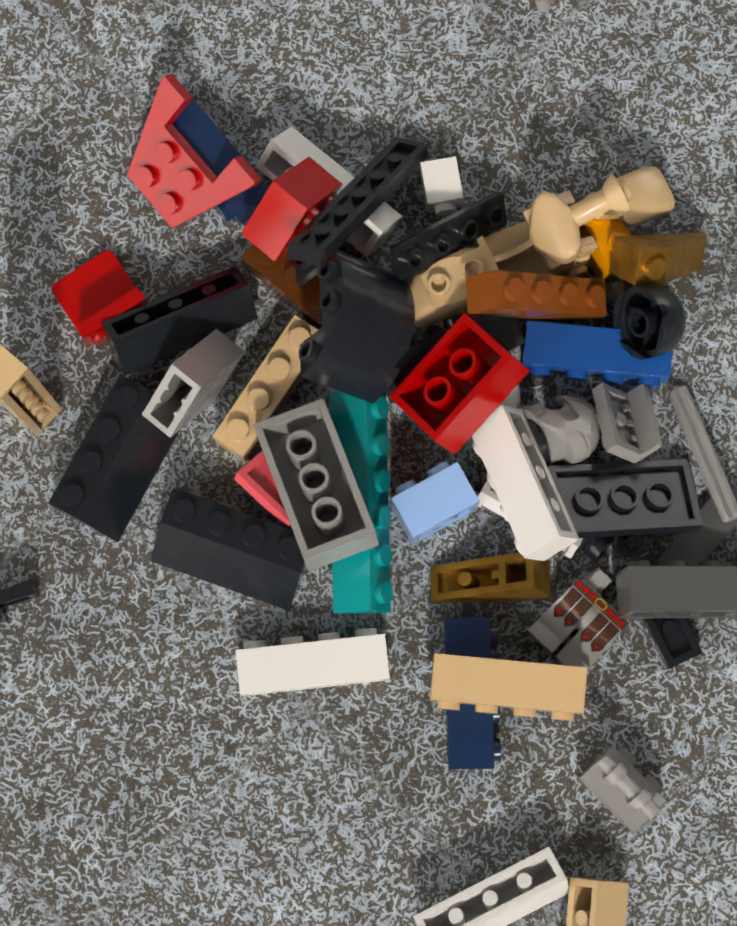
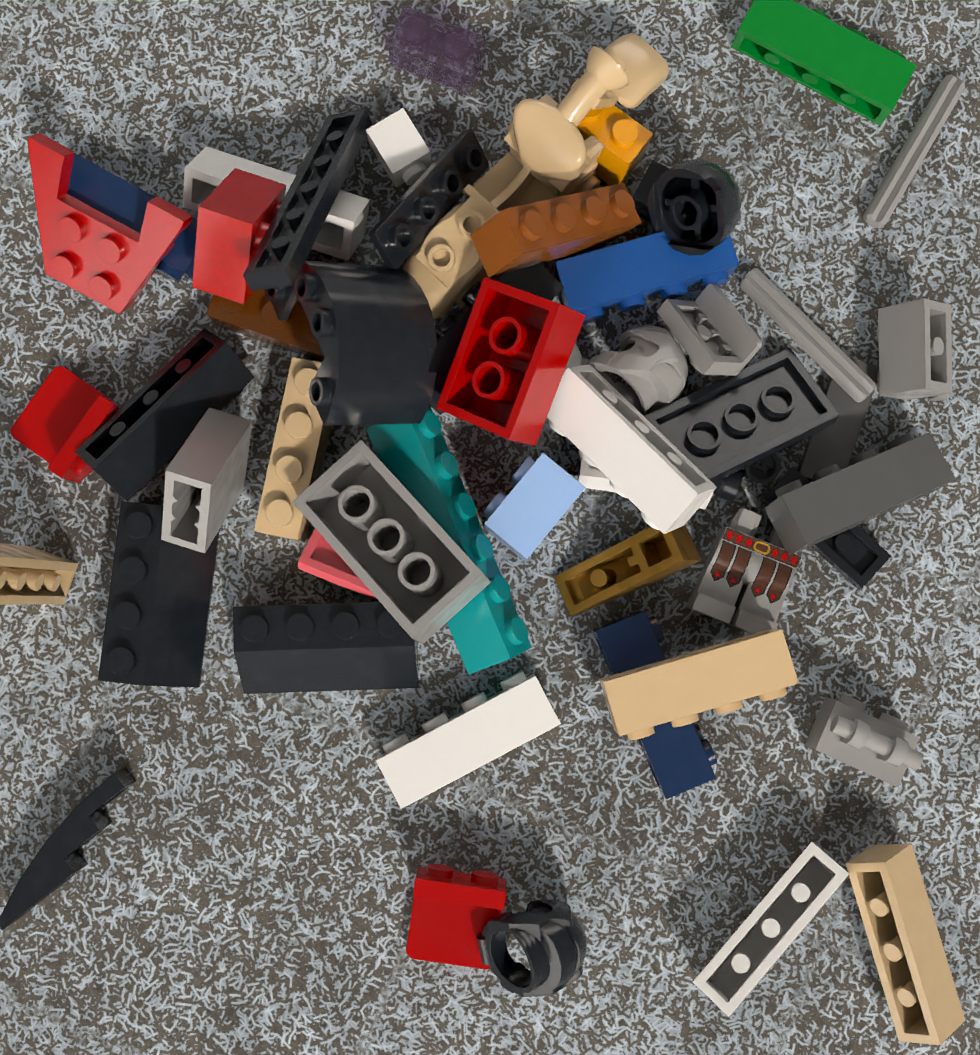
camera: 20 degrees left, 5 degrees up
pearl gold slope [609,232,707,286] -> none
none -> clear purple brick [387,6,485,97]
none -> red bracket [406,864,507,970]
none -> black helmet [477,899,587,997]

